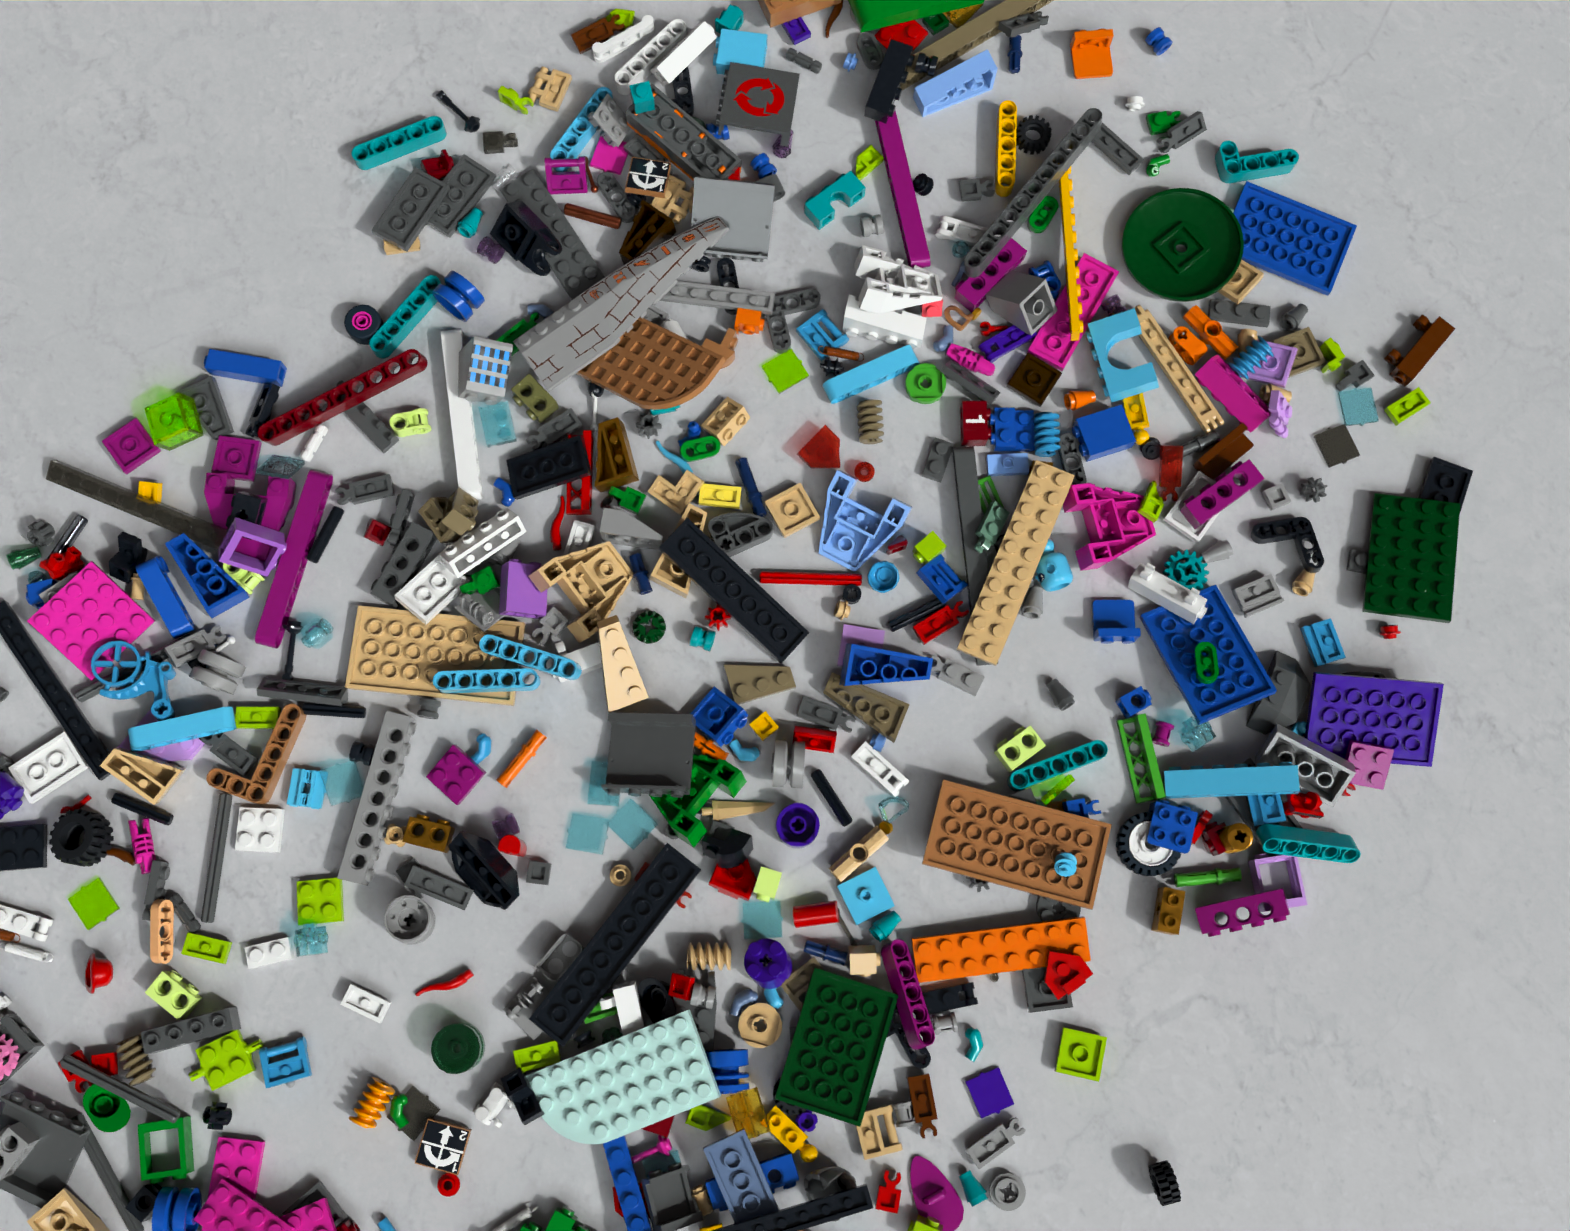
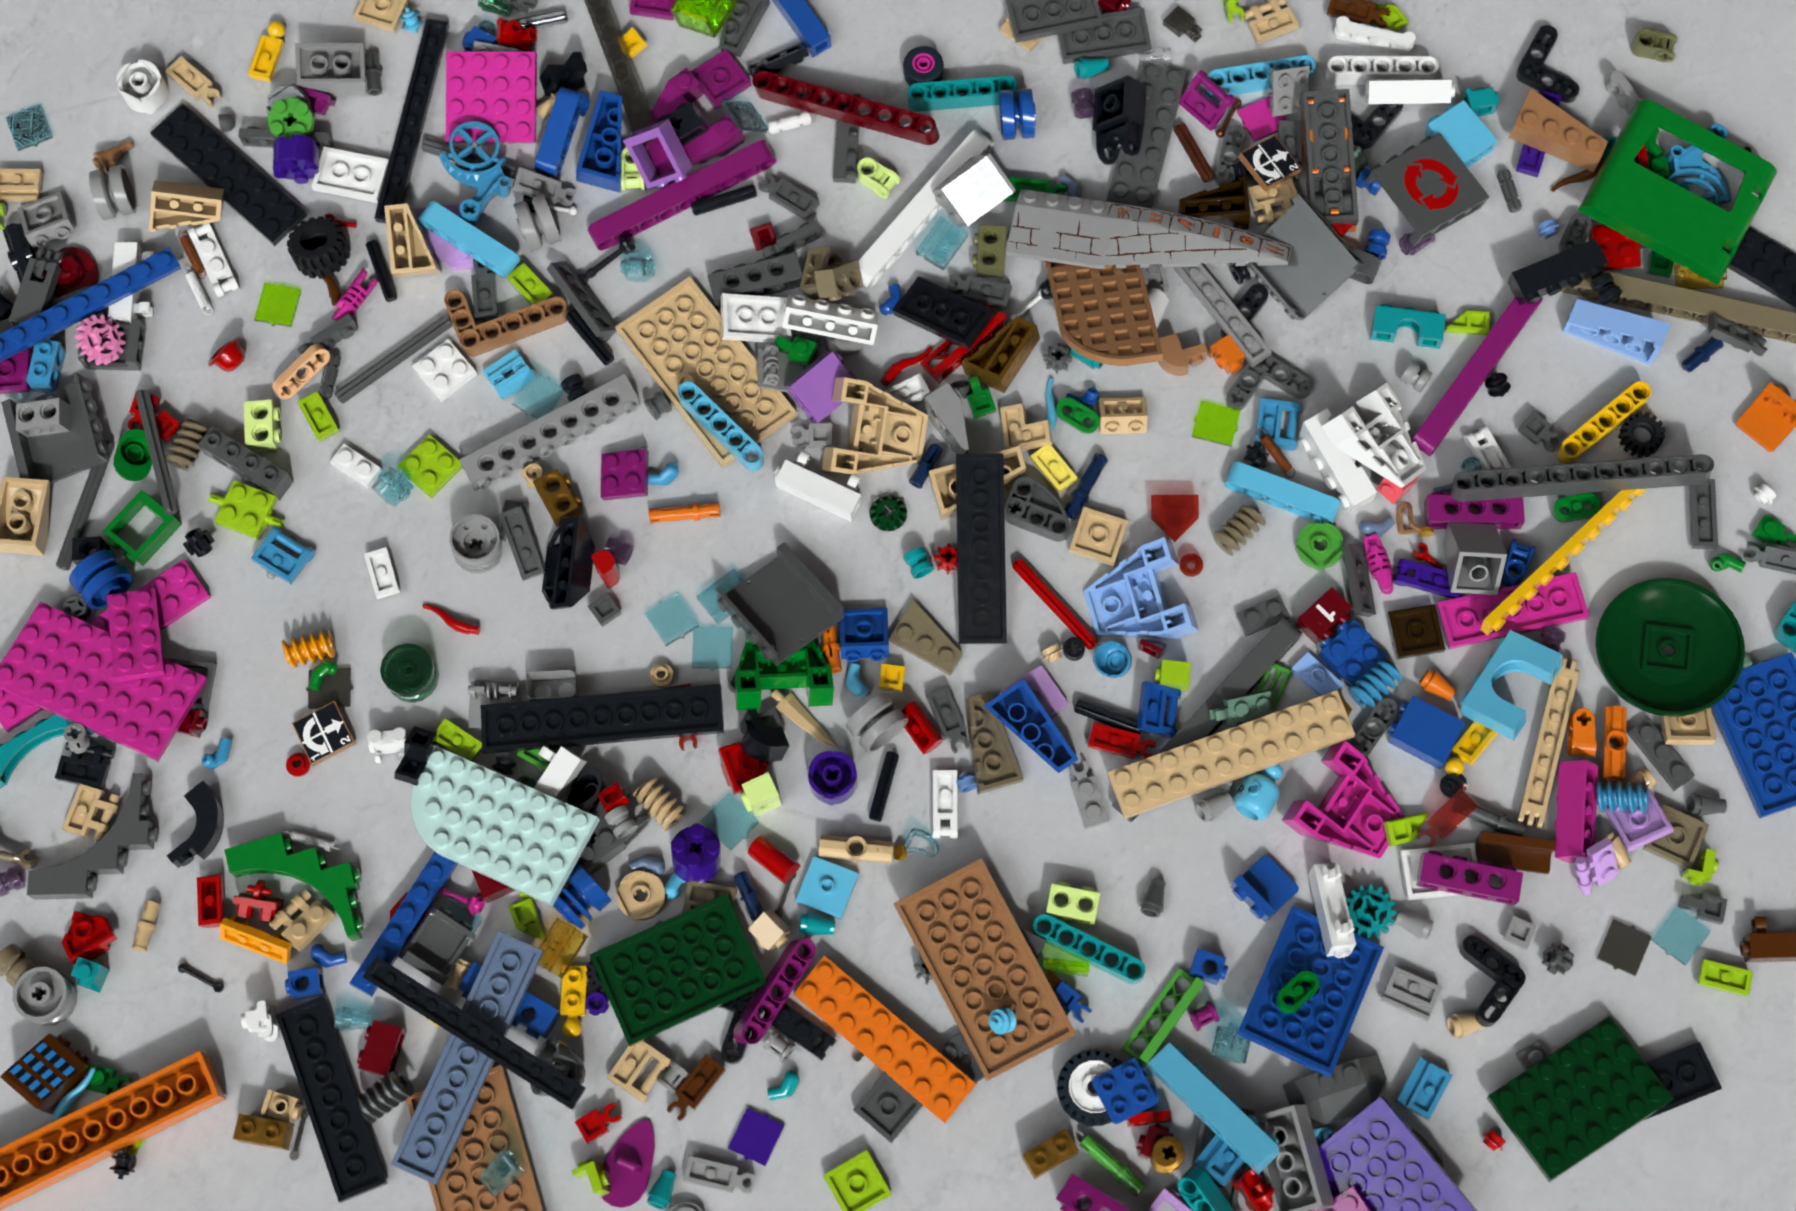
camera: 55 degrees right, 5 degrees down
medium azure beam [479,634,582,680] -> none
wedge [597,615,649,712] -> none
teal brick [629,81,655,114] -> none
red plate [1044,950,1093,1000] -> none

